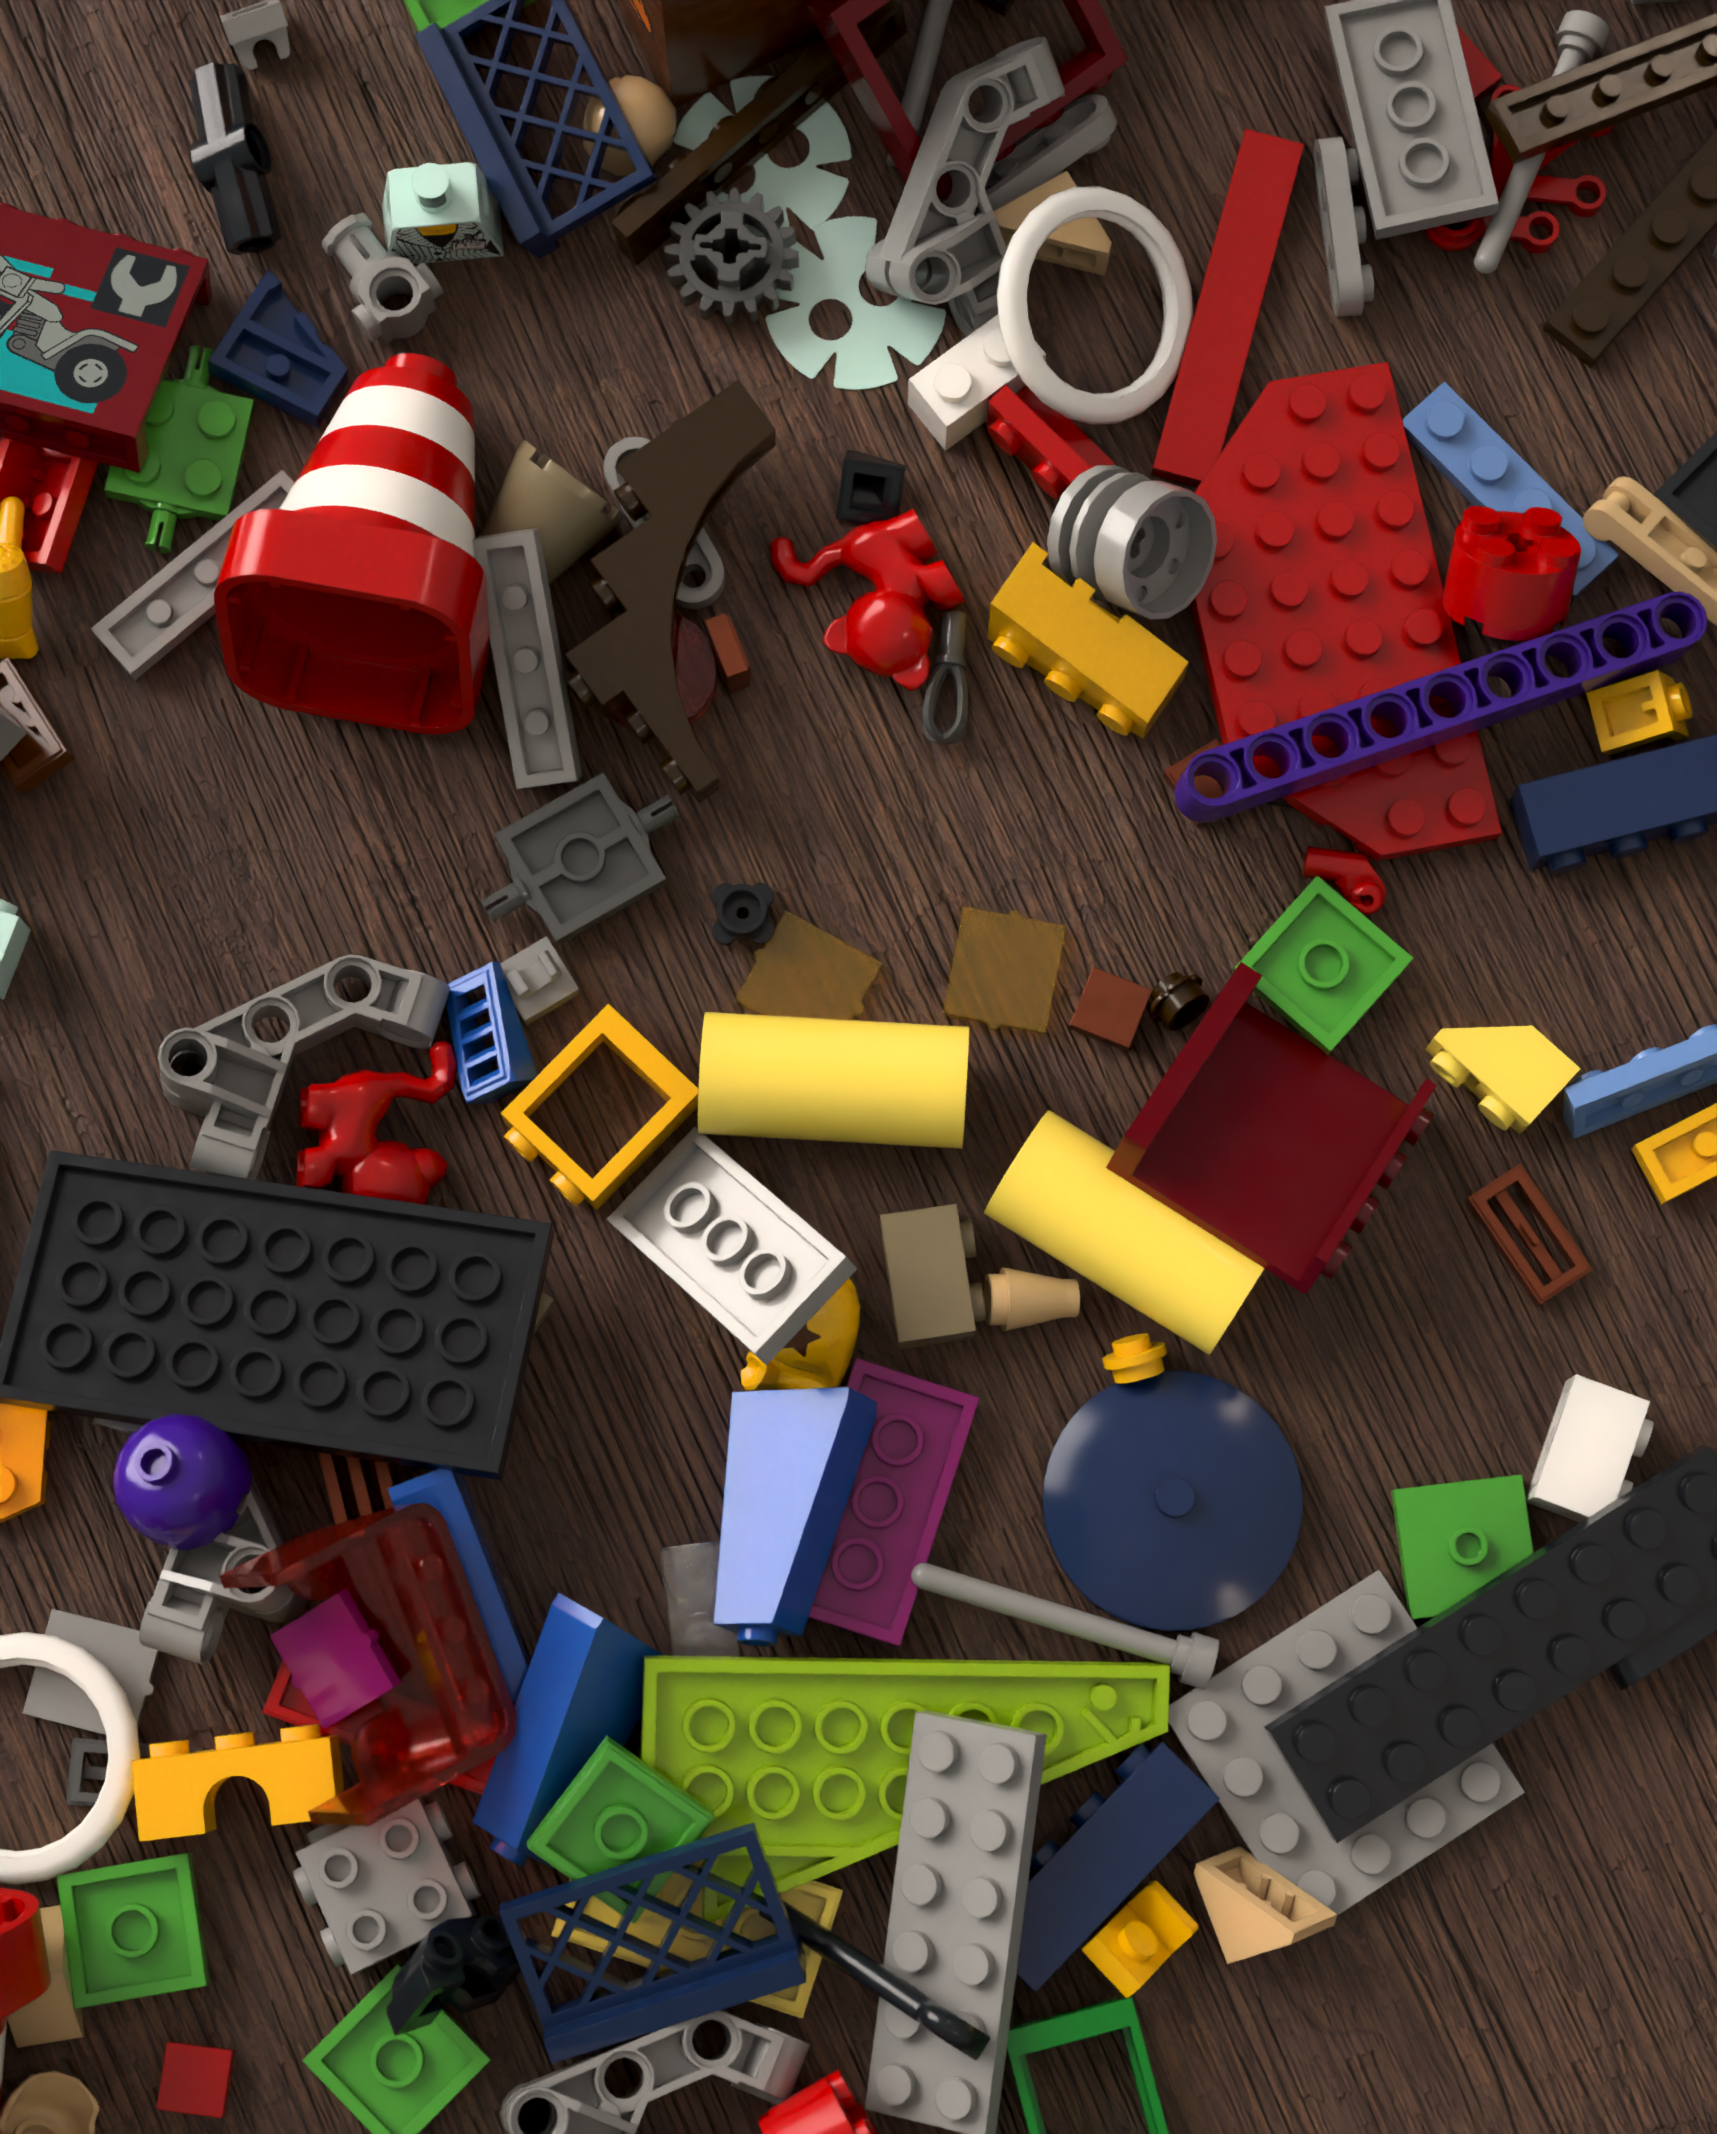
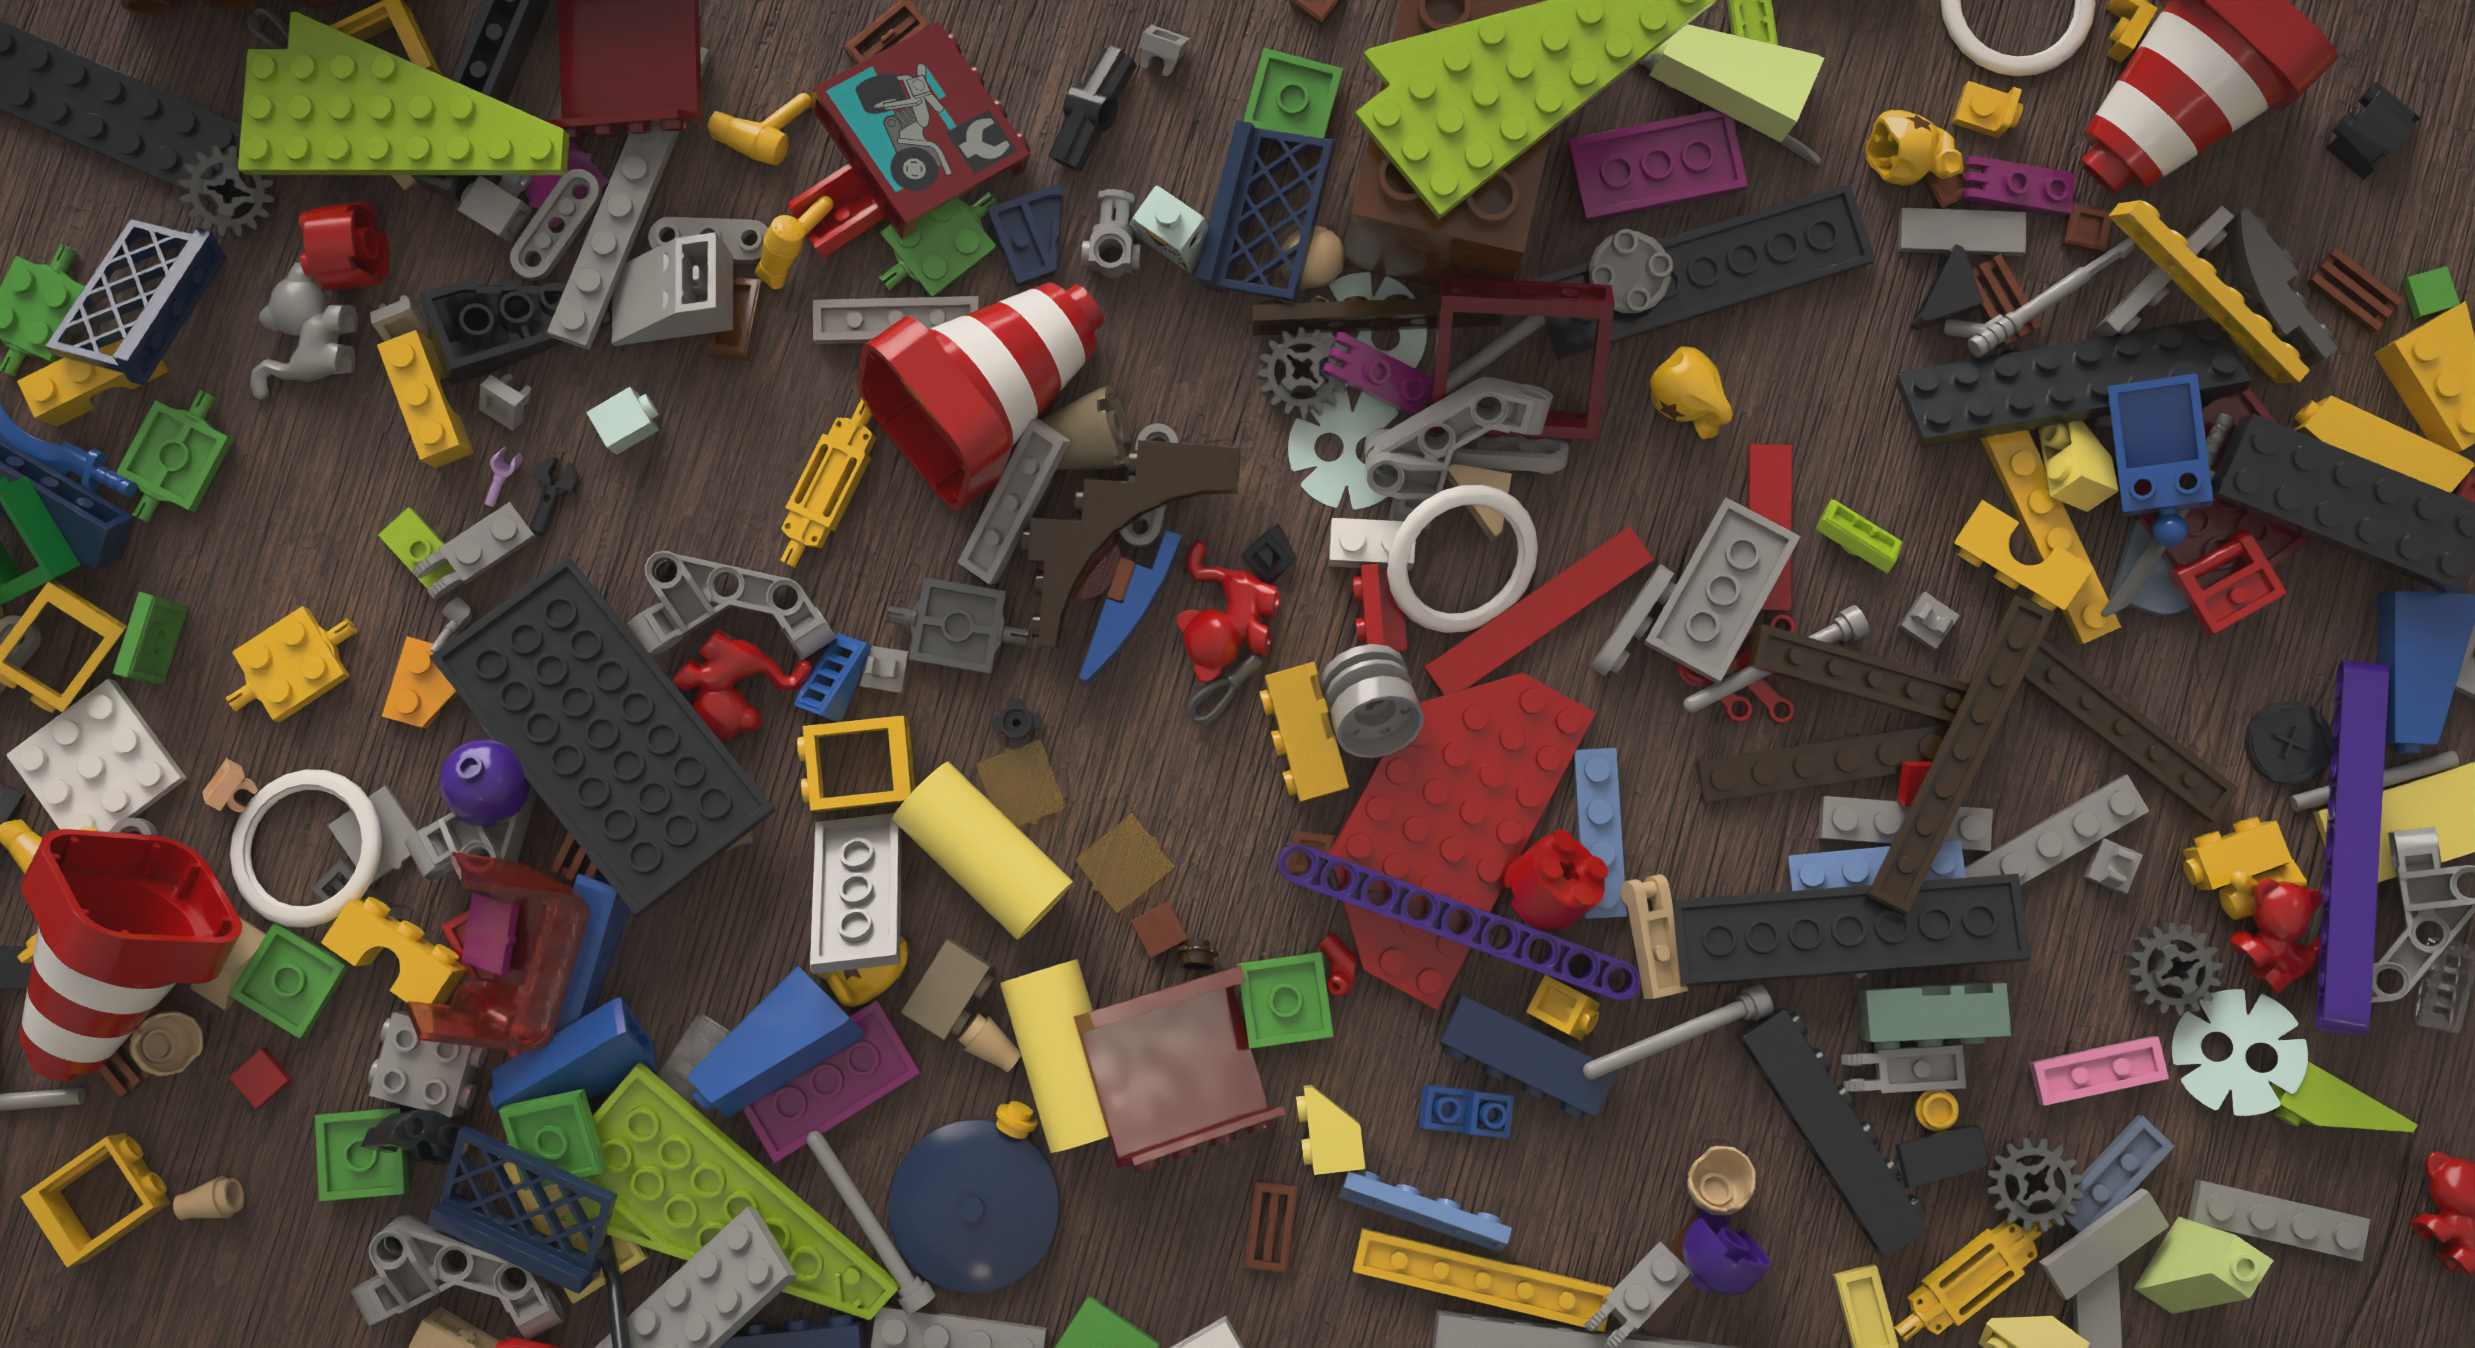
camera: 45 degrees right, 5 degrees up
none -> yellow piece [780,398,877,568]
none -> blue slope [1079,530,1183,684]
none -> magenta hinge [1322,332,1432,417]
none -> blue slope [1418,1084,1514,1138]

